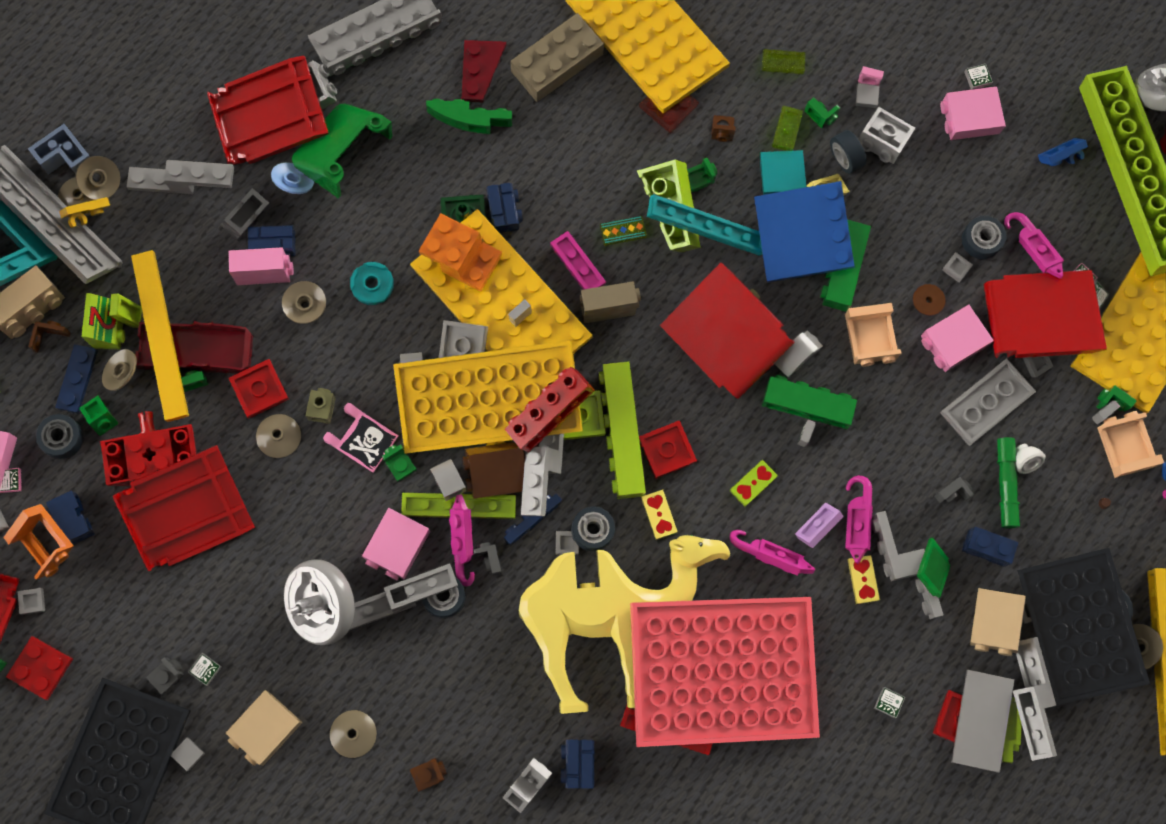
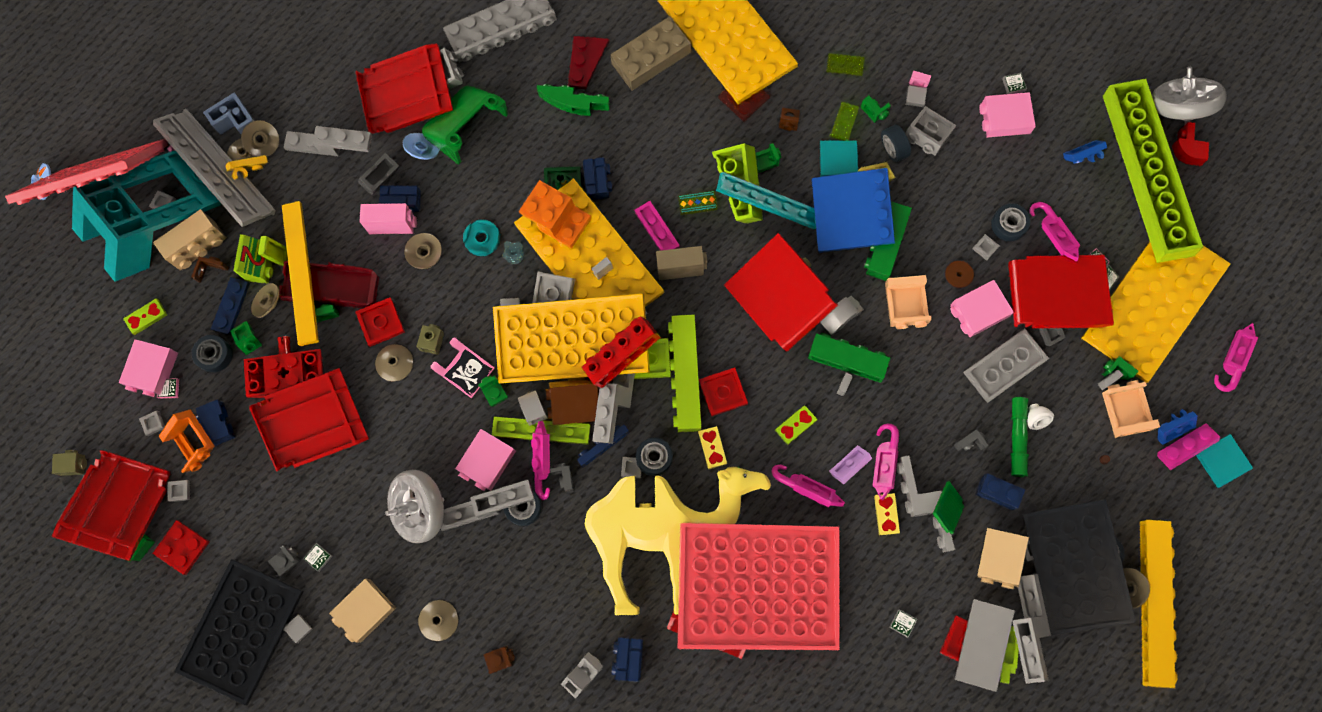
camera: 15 degrees right, 0 degrees up
none -> clear light blue brick [503,241,524,264]

